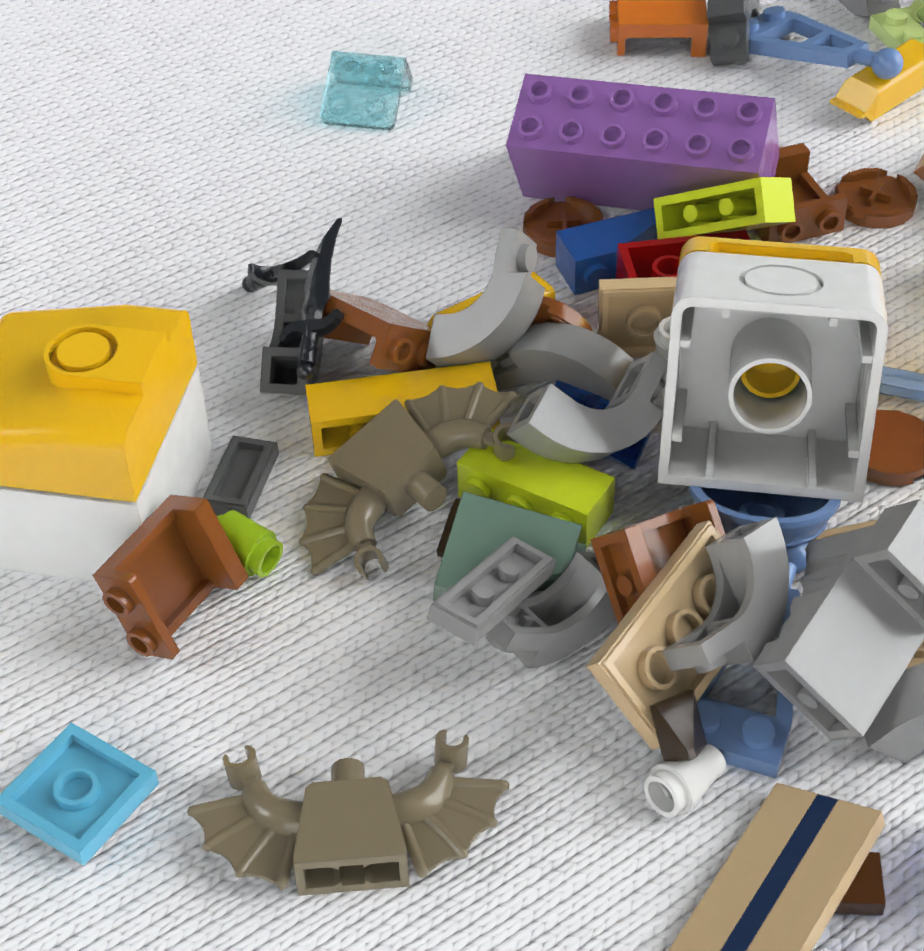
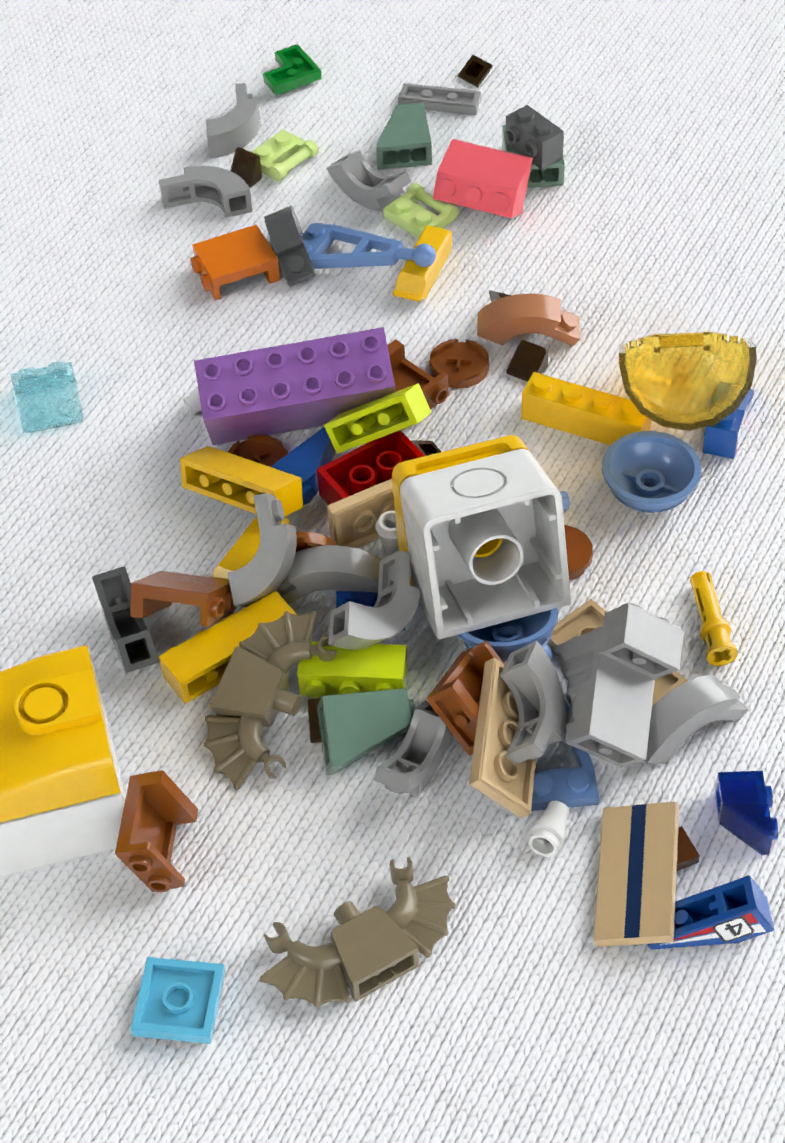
camera: 25 degrees left, 5 degrees up
dark grey tile [203,435,279,518] -> none
lime brick [217,510,283,578] -> none
black piece [242,250,316,292] -> none
black piece [279,218,344,381] -> none
light grey tile [427,536,556,646] -> none
dark brown slope [650,690,707,761] -> none
none -> yellow brick [180,446,303,517]

